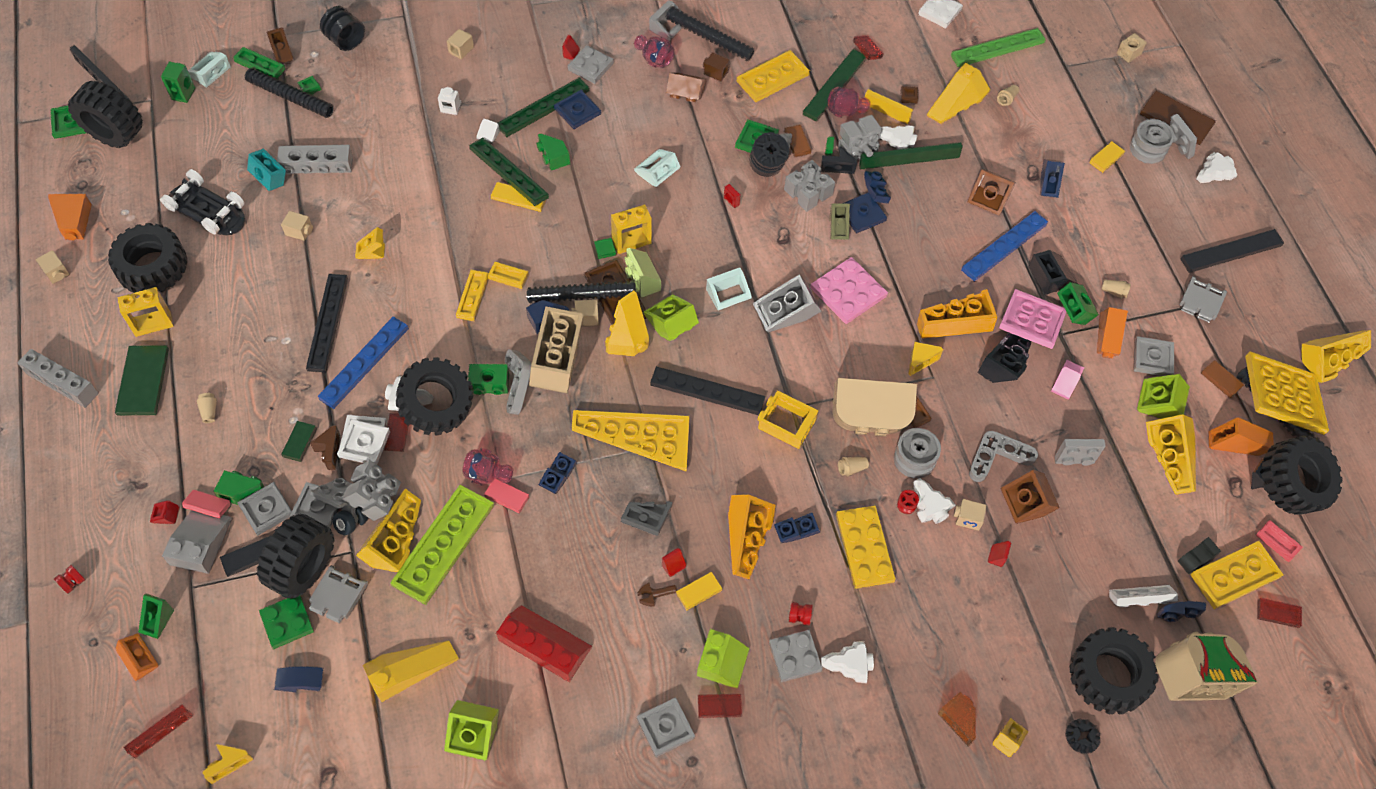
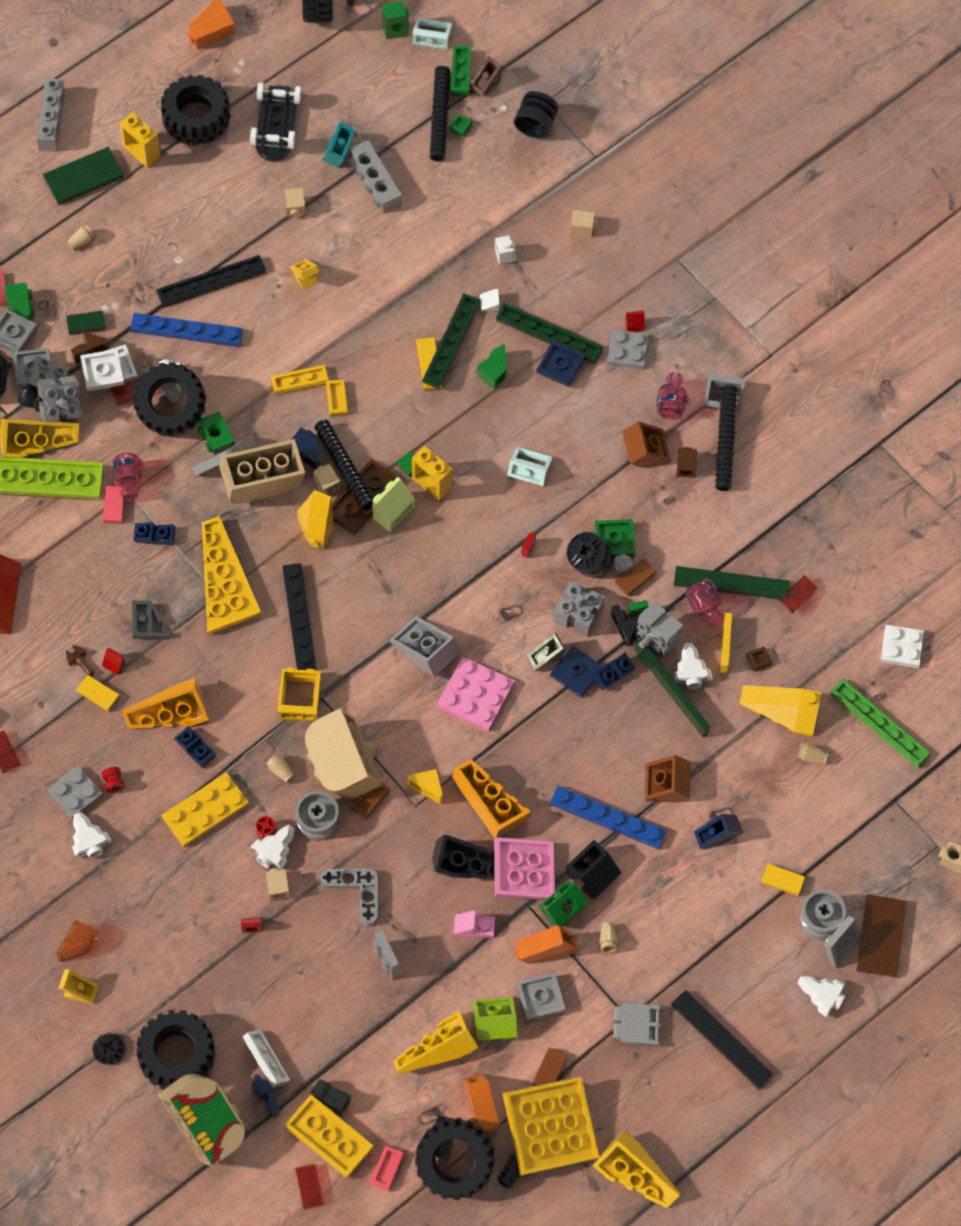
camera: 65 degrees right, 5 degrees up
tan brick [35,250,70,284] -> none
lime slope [644,294,699,341] -> none
lime slope [697,629,750,689] -> none
light aqua tile [706,268,752,310] -> none
yellow plate [736,50,810,103] -> none
dark orange slope [1001,470,1060,524] -> none

